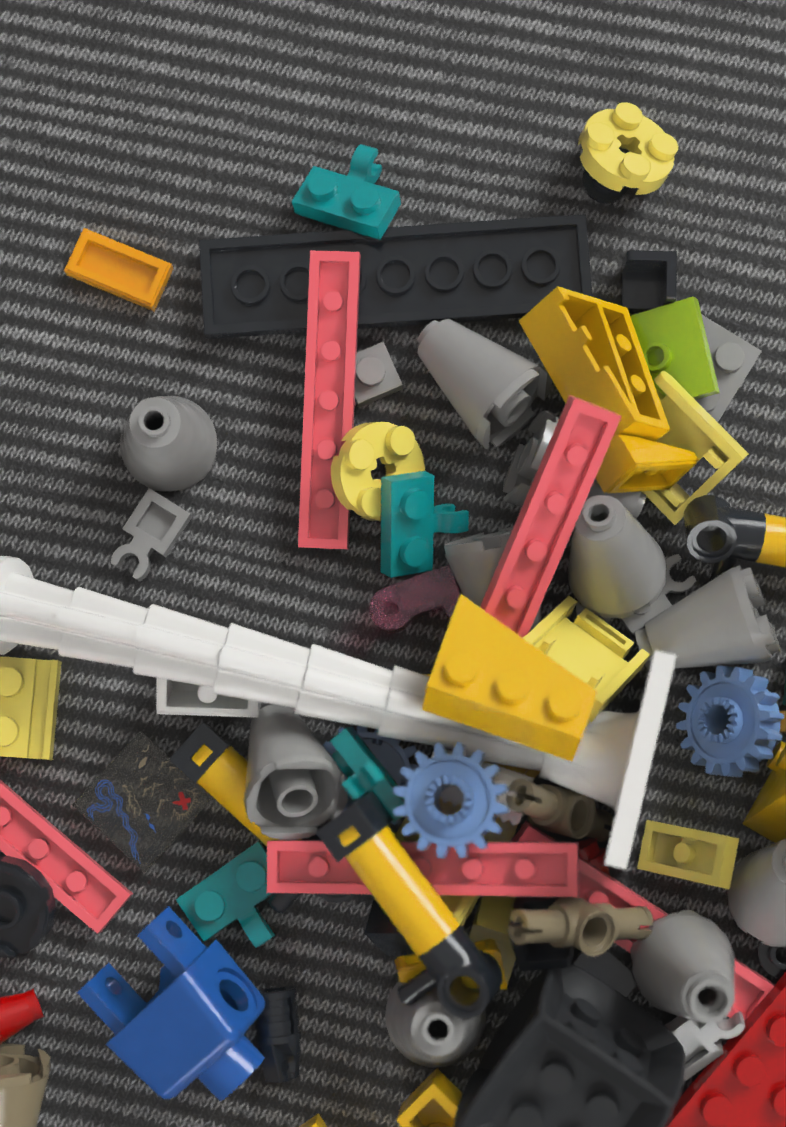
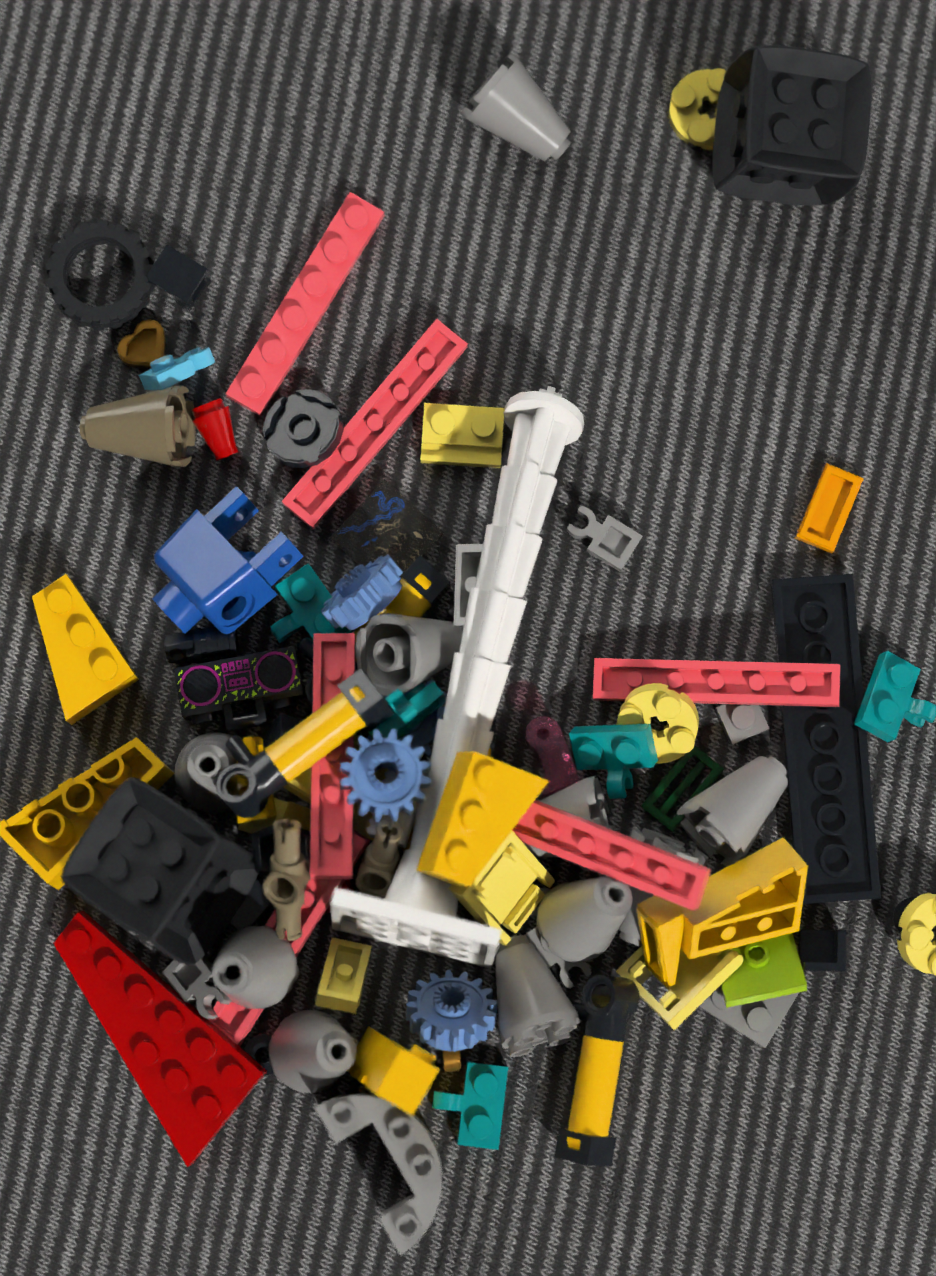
camera: 85 degrees right, 0 degrees up
light grey cone [120,396,217,491] -> none
none -> black piece [173,646,305,732]
none -> medium blue gear [320,554,403,630]
none -> dark green tile [641,745,724,832]

